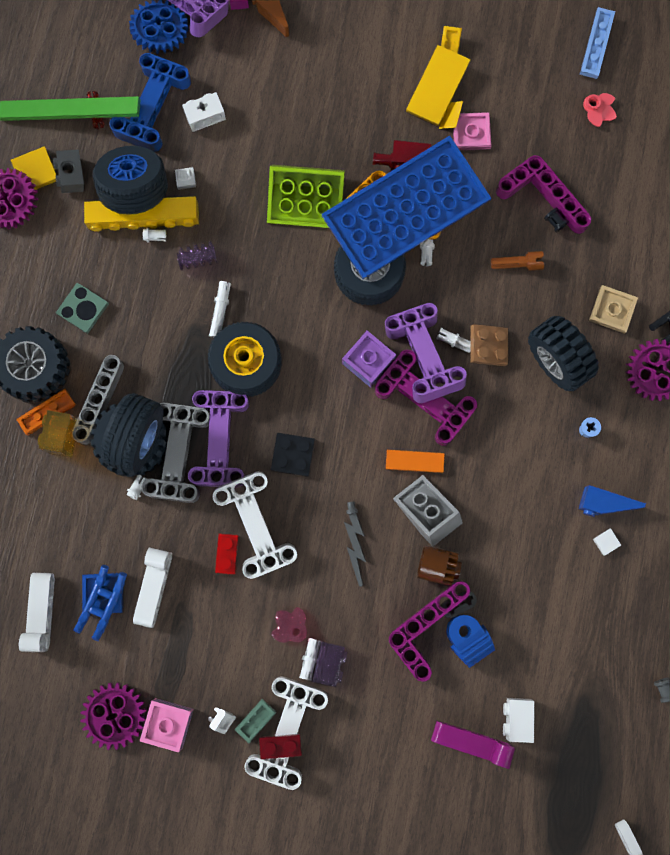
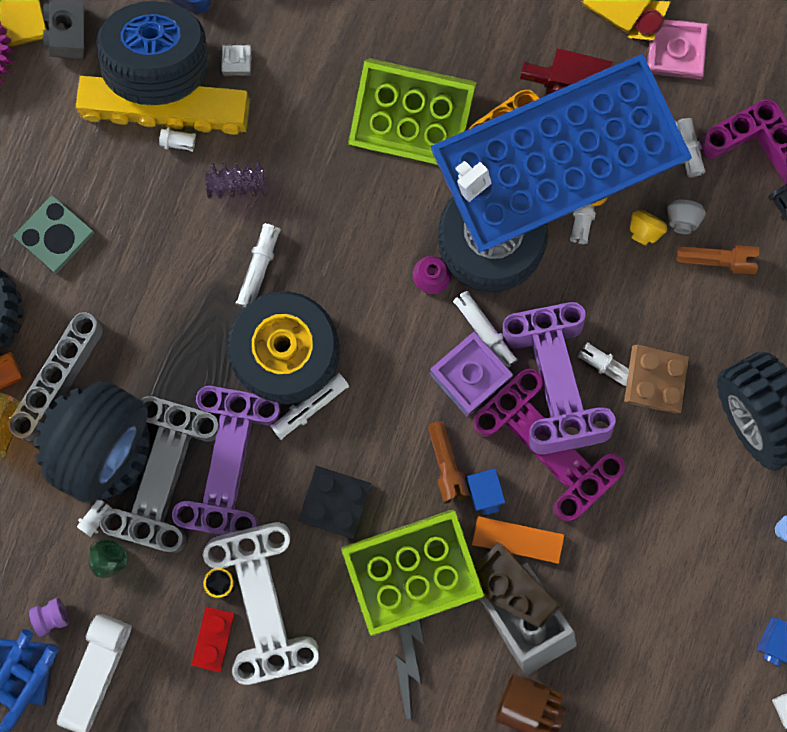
camera: 10 degrees right, 0 degrees up
none -> medium lavender wheel [29,598,69,637]
none -> clear green cone [88,540,128,578]
none -> black wheel [204,568,237,598]
none -> white pin [270,373,349,440]
none -> lime slope [341,509,484,636]
none -> magenta cone [413,256,451,294]
none -> dark orange piece [428,421,471,504]
none -> white pin [453,291,518,369]
none -> white tile [455,161,492,202]
none -> blue brick [466,469,505,516]
none -> dark brown wing [474,542,562,628]
none -> yellow cone [630,209,667,245]
none -> dark red piece [636,9,664,36]
none -> light grey cone [667,200,706,234]
none -> white pin [676,118,706,177]

